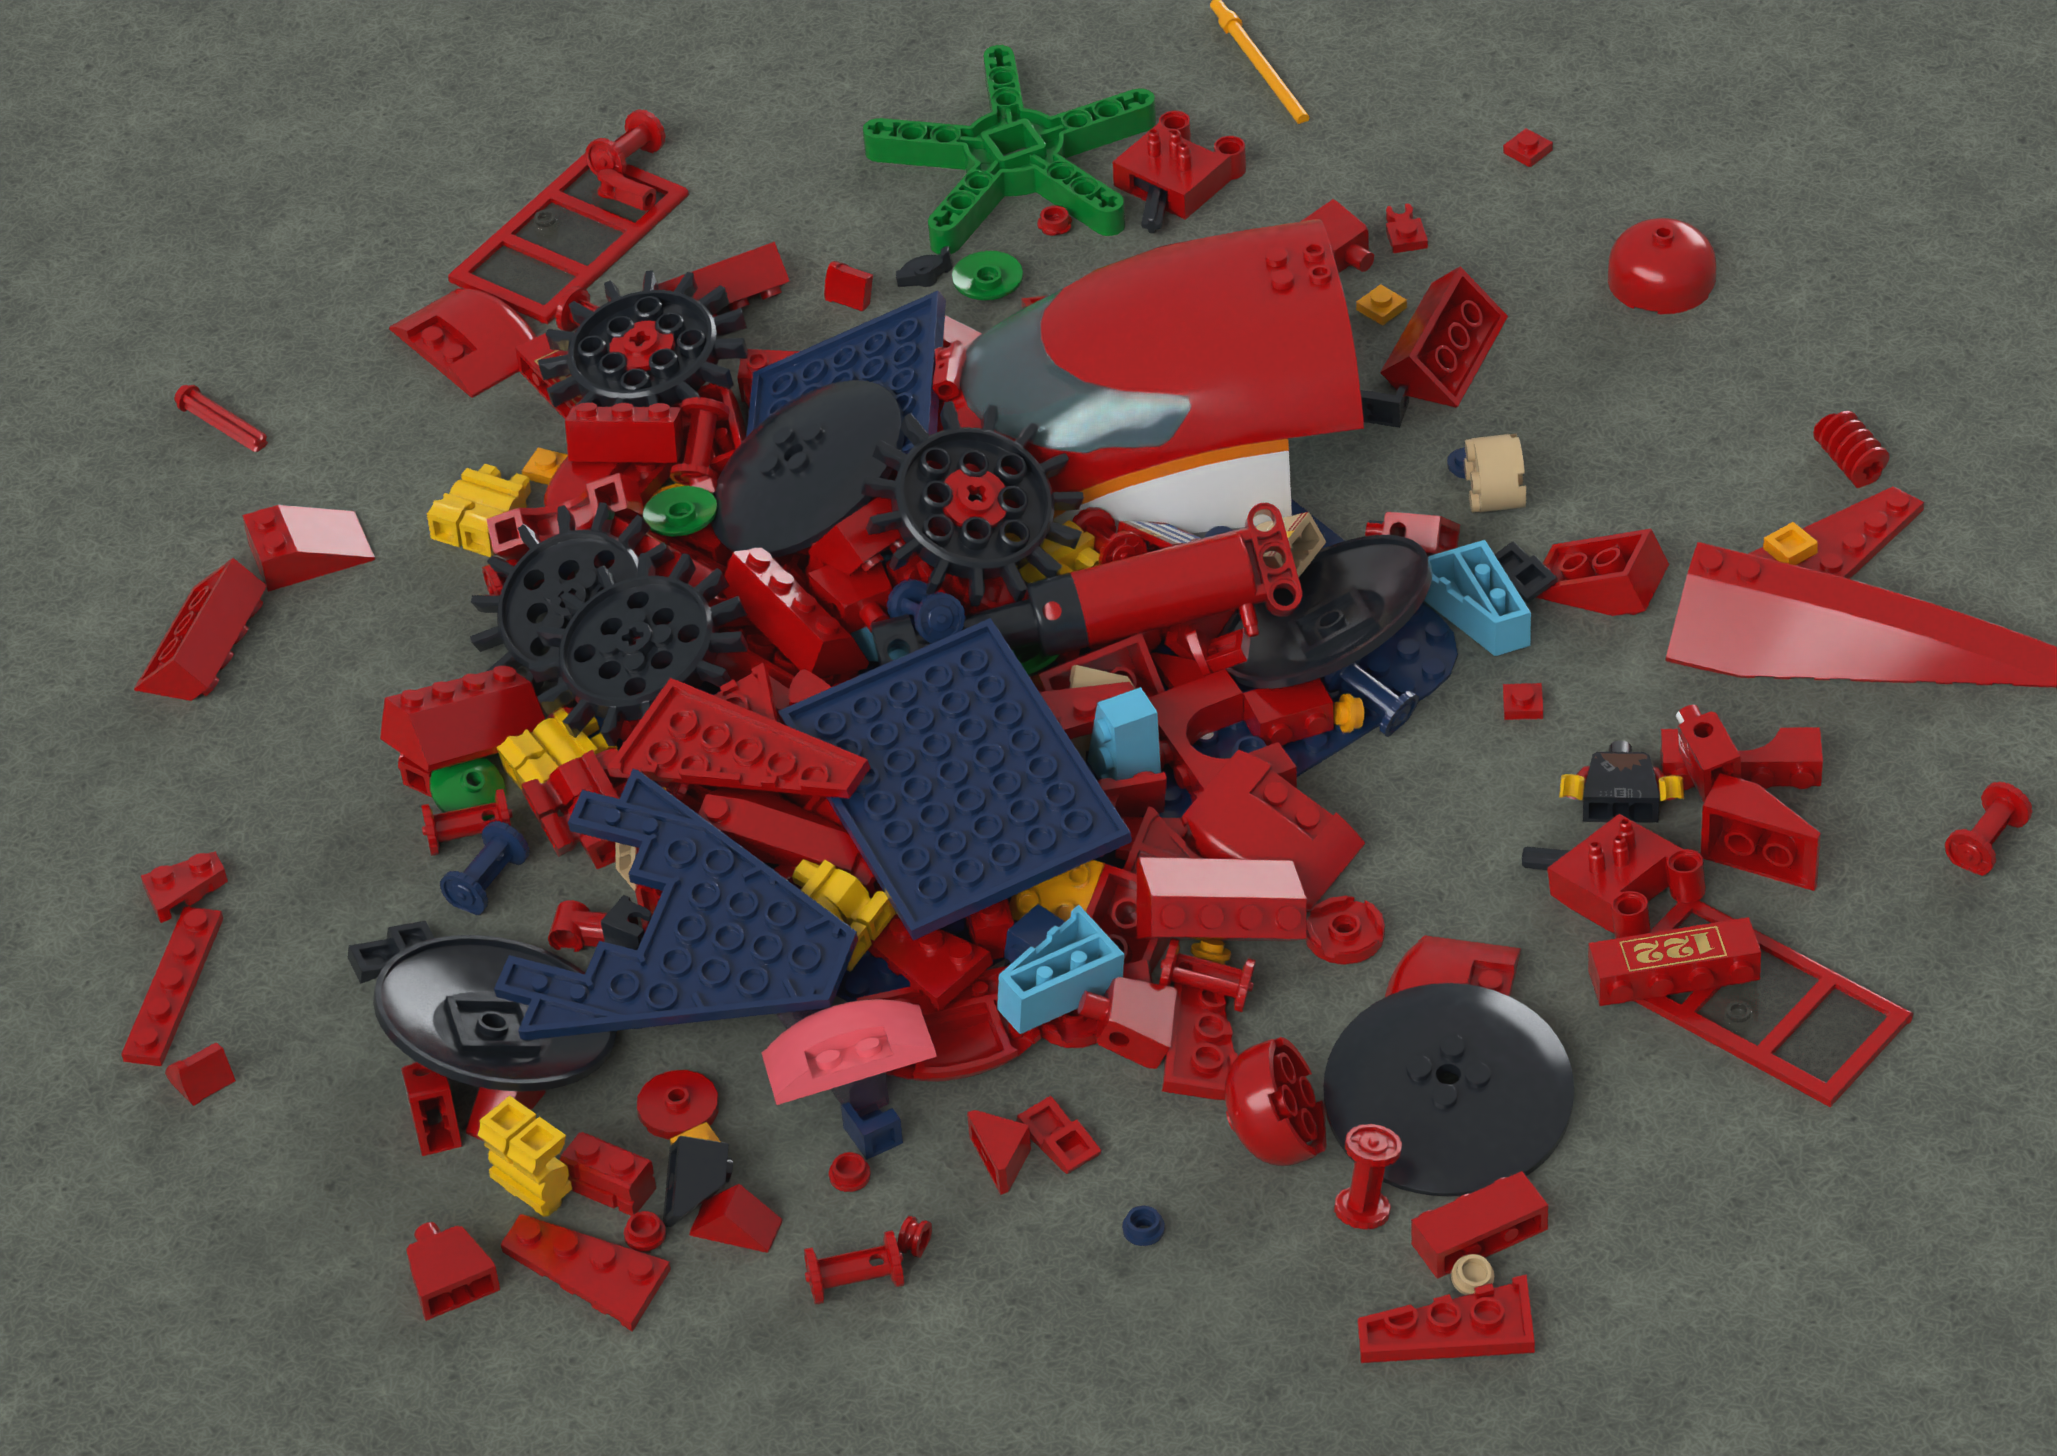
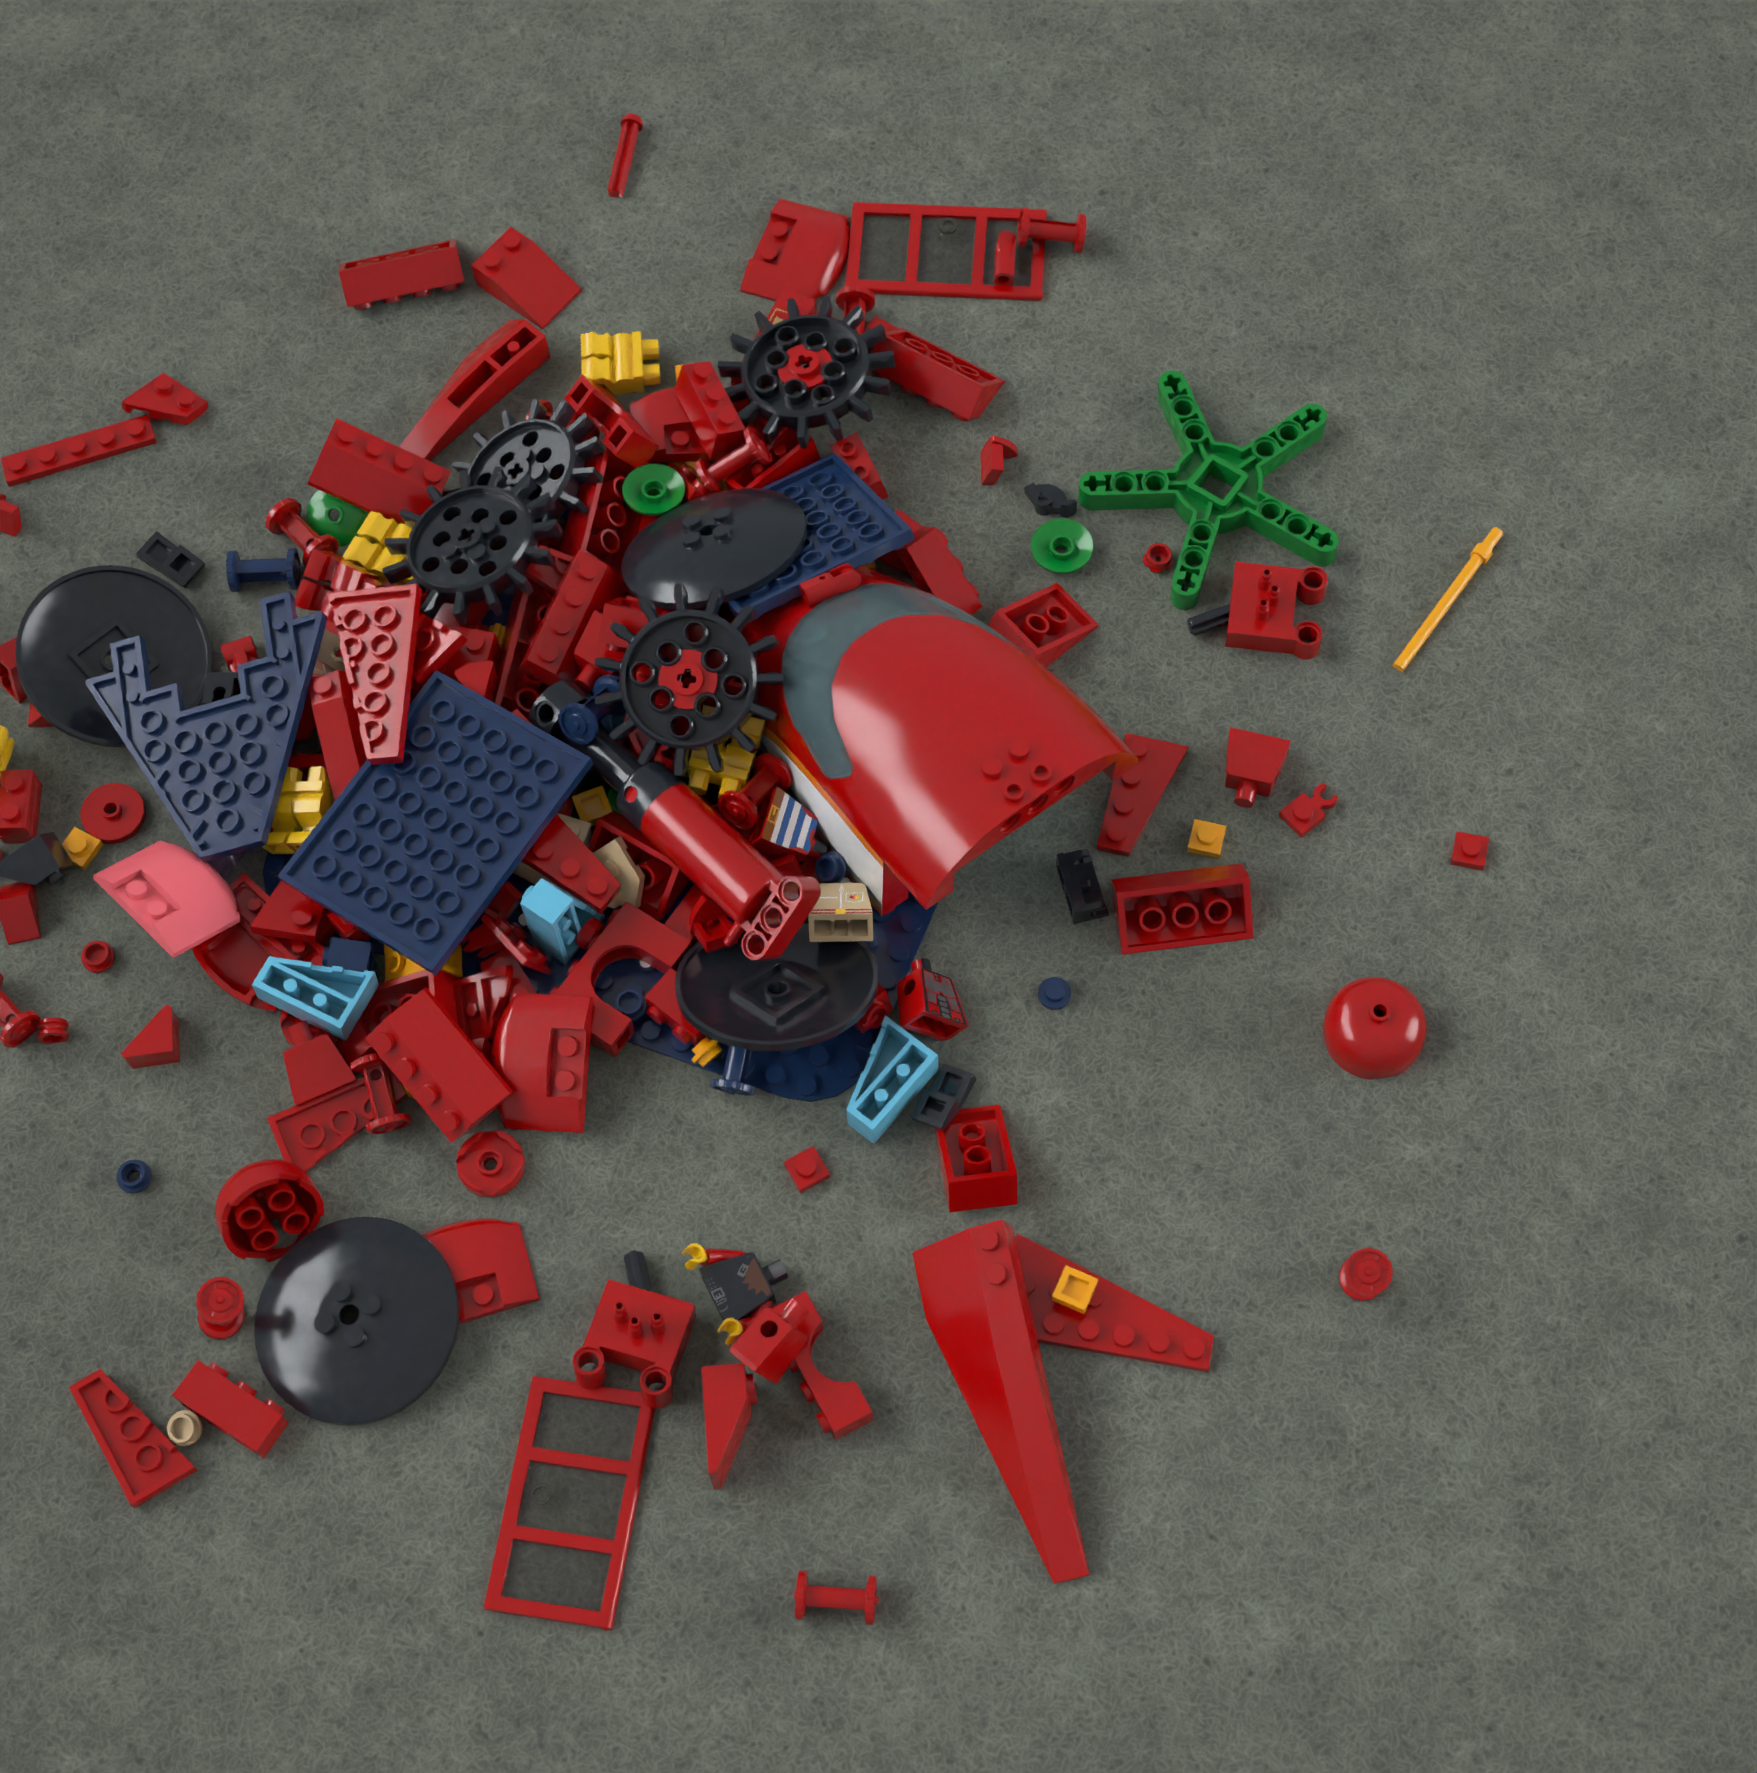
camera: 60 degrees right, 20 degrees up
dark blue panel [841,1102,903,1160] -> none
red slope [1016,1095,1102,1174] -> none
tan brick [1464,433,1526,513] -> none
red brick [1588,917,1761,1006] -> none
red piece [1813,410,1889,488] -> none
none -> red wedge [399,319,550,461]
none -> red hose [1339,1248,1393,1301]

